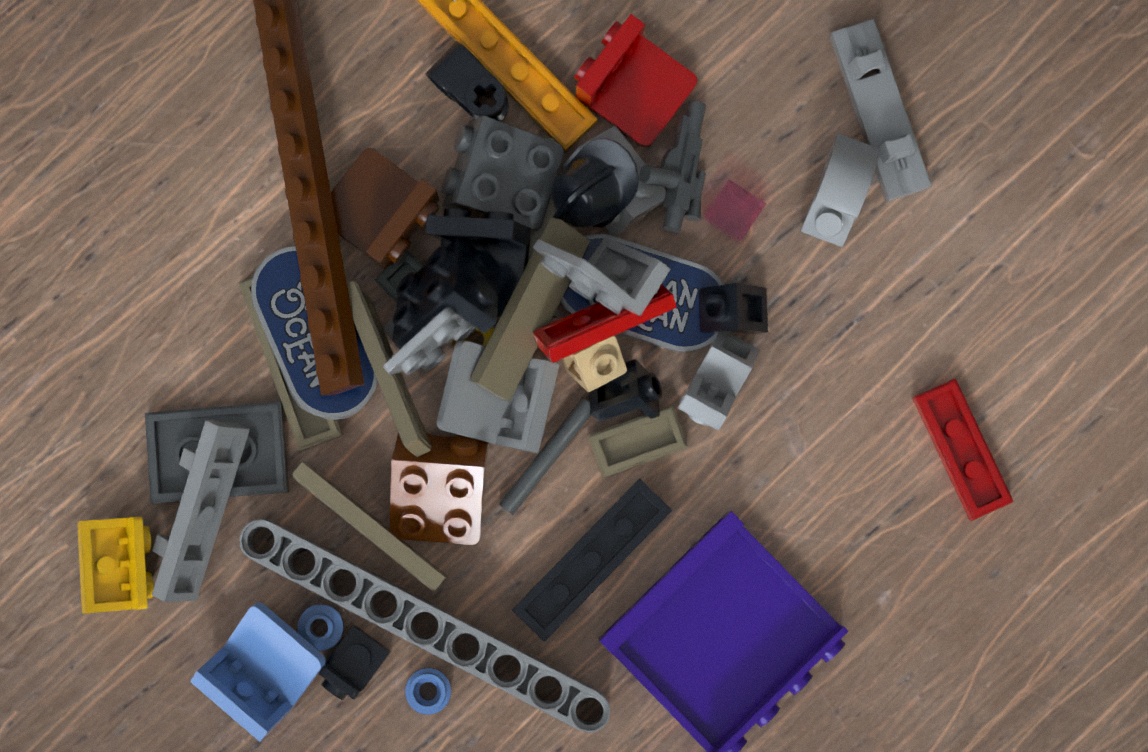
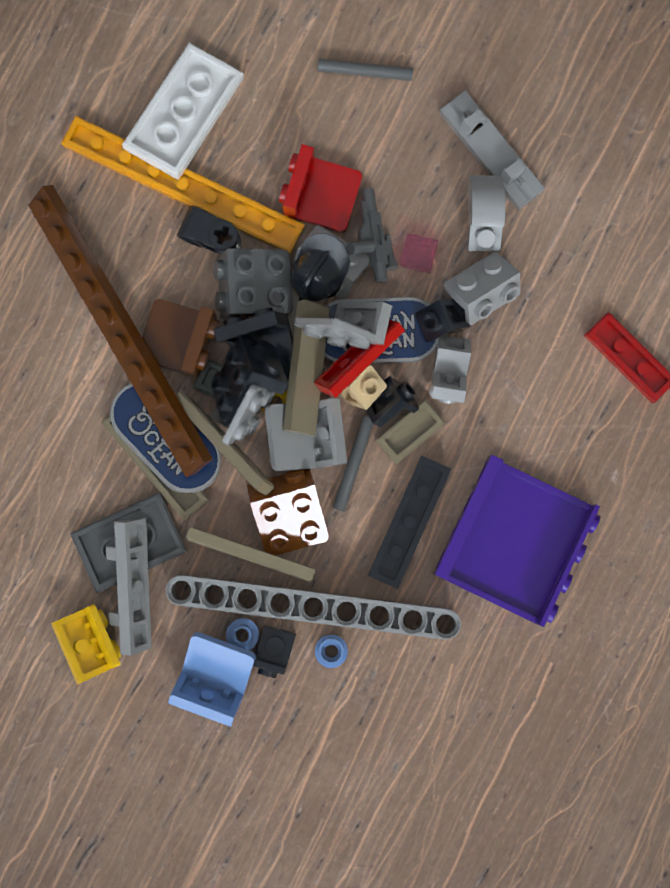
camera: 15 degrees left, 0 degrees up
none -> light grey bracket [444,251,521,325]

